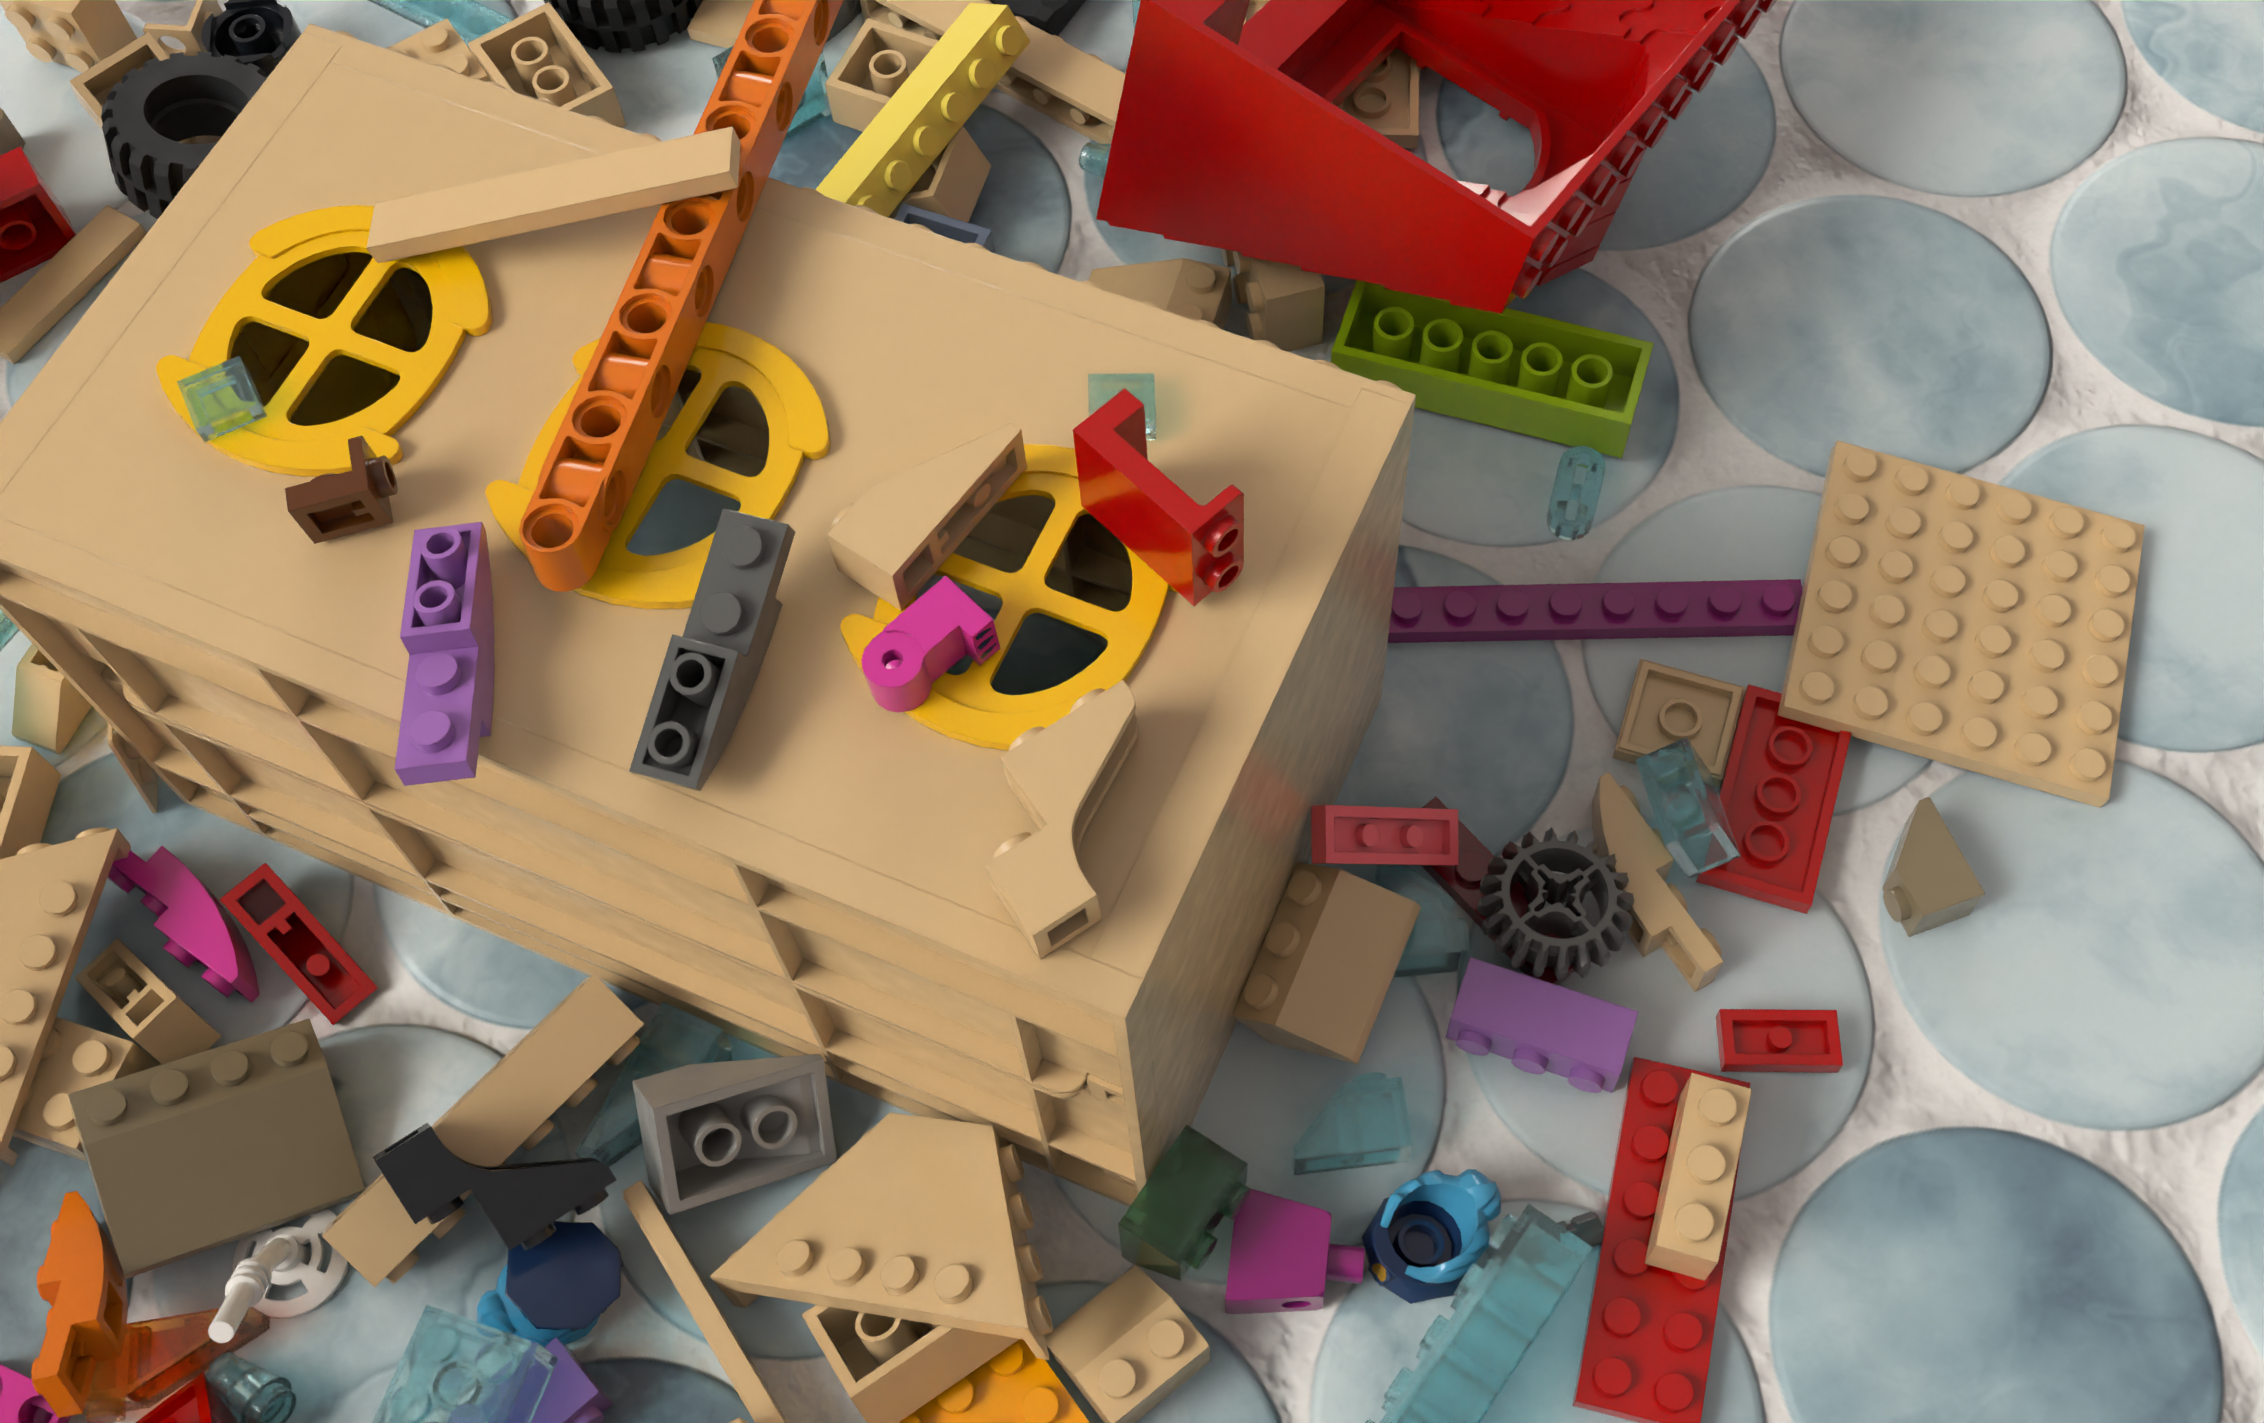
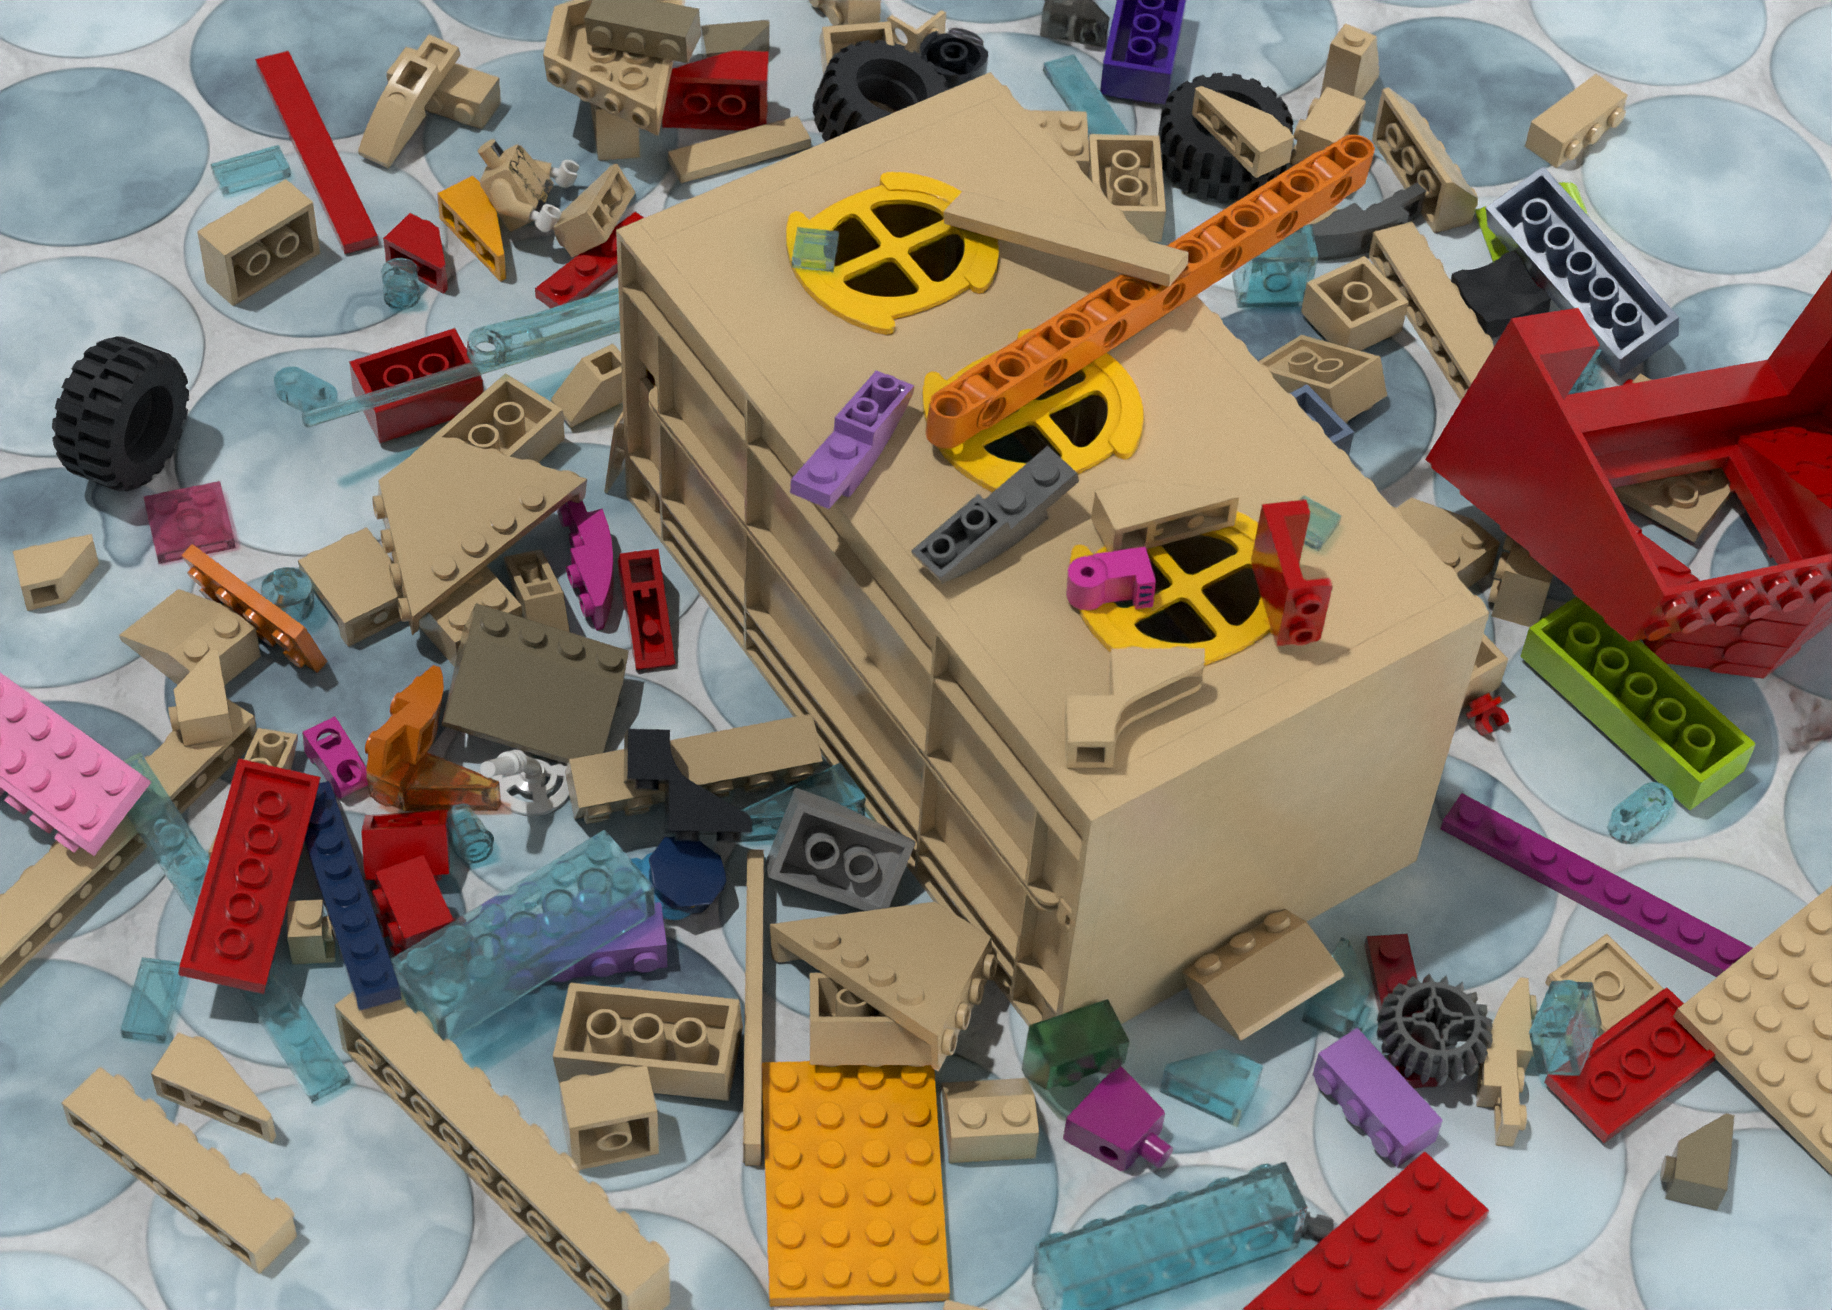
camera: 25 degrees right, 10 degrees down
reddish brown bracket [285,436,398,544] -> none
light yellow brick [815,3,1030,217] -> none
coral plate [1311,805,1459,866] -> none
piece [1362,1169,1501,1304] -> none
tan brick [1645,1073,1752,1281] -> none
red plate [1716,1009,1843,1073] -> none

